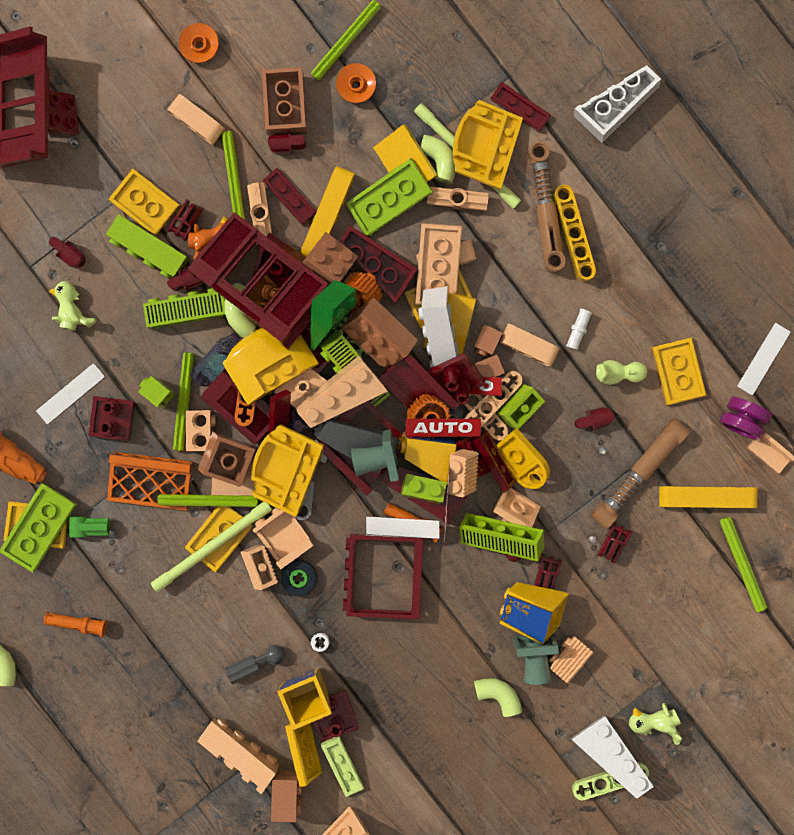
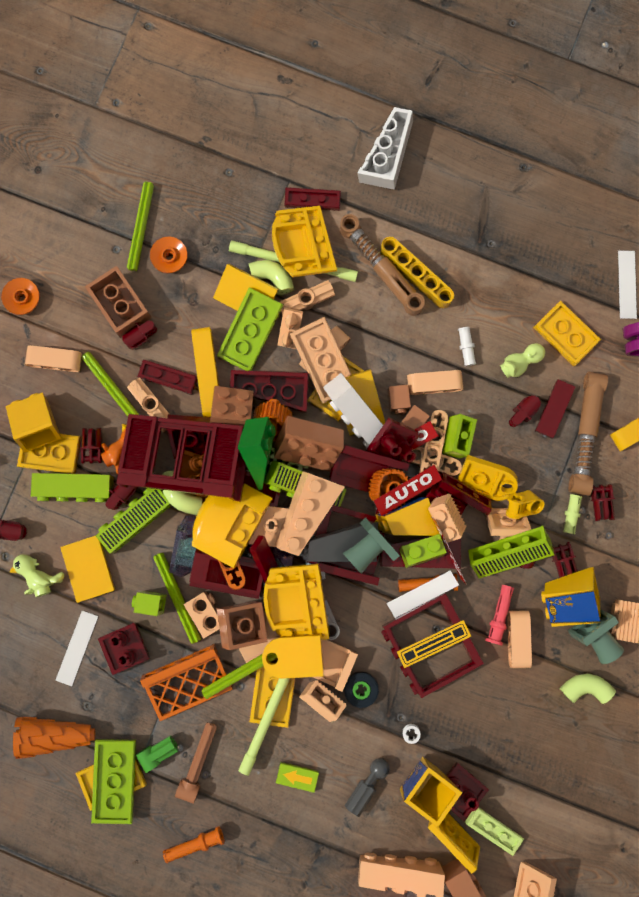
camera: 35 degrees left, 5 degrees down
none -> yellow slope [5,392,62,453]
none -> yellow tile [60,536,115,603]
none -> nougat axle [175,722,217,804]
none -> yellow tile [262,635,324,679]
none -> lime tile [276,762,319,793]
none -> light nougat tile [278,308,303,349]
none -> sticker [397,620,471,668]
none -> coral pin [485,585,514,646]
none -> yellow piece [506,490,545,519]
none -> light nougat beam [507,610,532,668]
none -> dark red tile [535,379,575,439]
none -> yellowish green pin [563,494,583,534]

